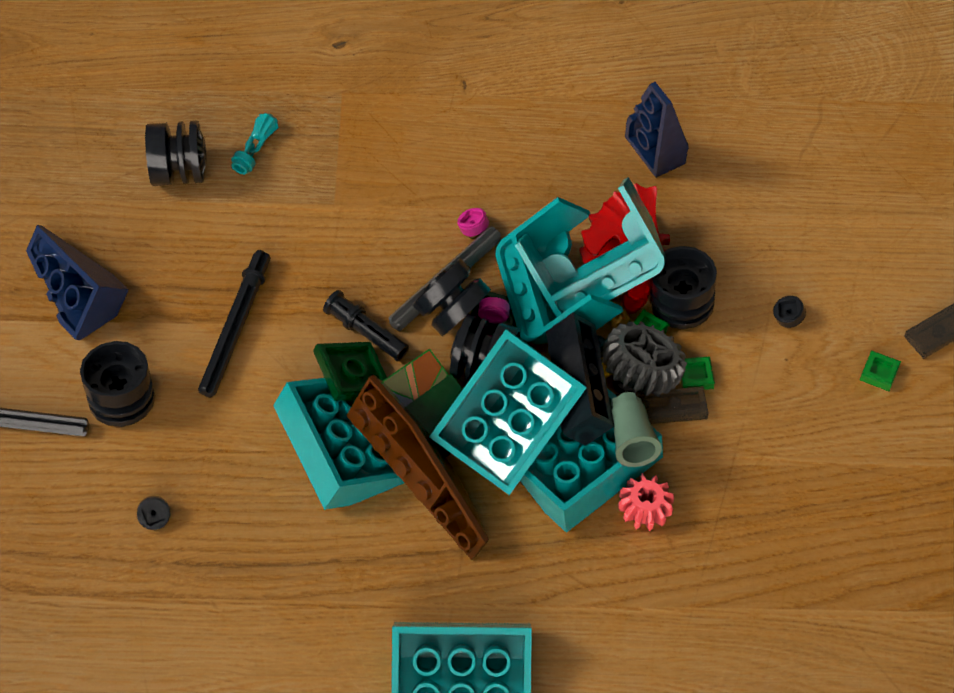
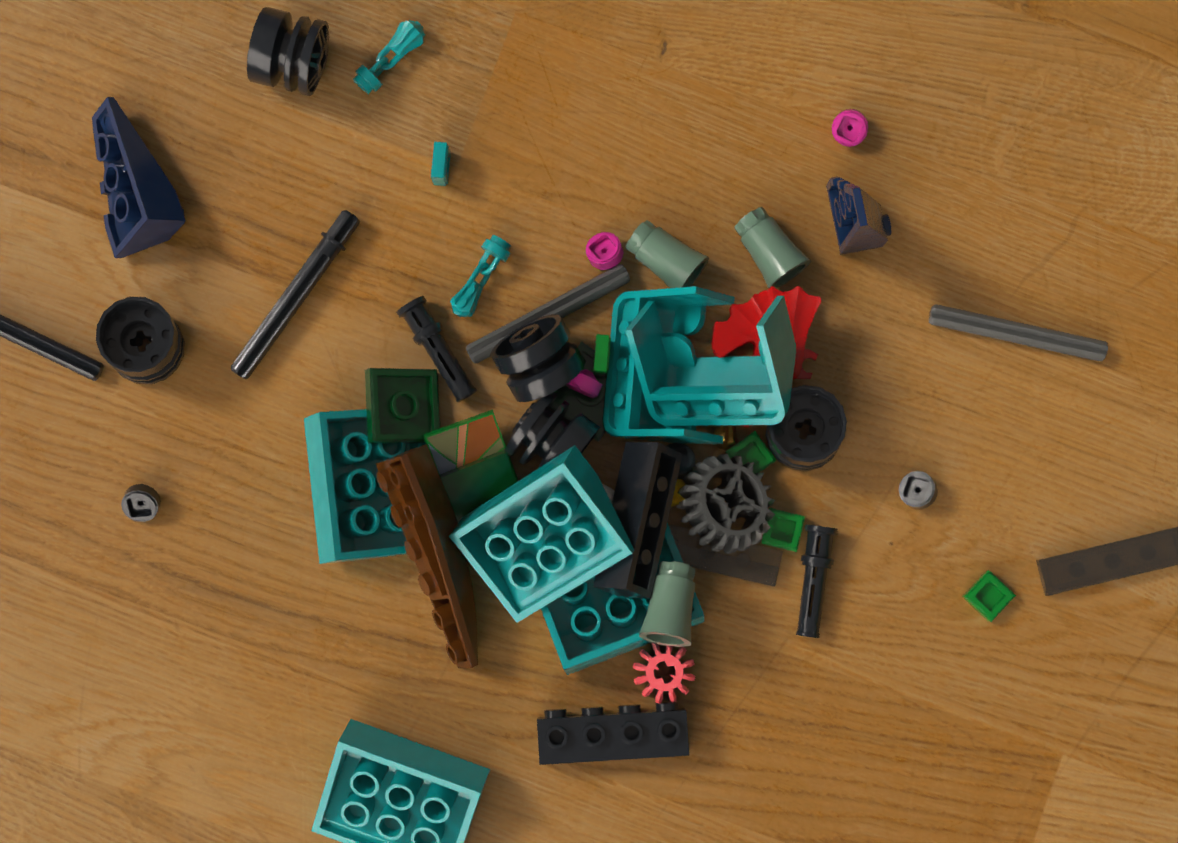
camera: 20 degrees right, 25 degrees up
none -> teal tile [431,141,451,186]
none -> teal piece [450,235,511,318]
none -> black brick [537,702,689,765]
none -> green tile [593,334,611,377]
none -> sand green plant [626,220,709,288]
none -> sand green plant [734,207,811,289]
none -> black pin [796,524,838,638]
none -> dark pink tile [832,109,868,147]
none -> dark grey axle [929,304,1108,361]

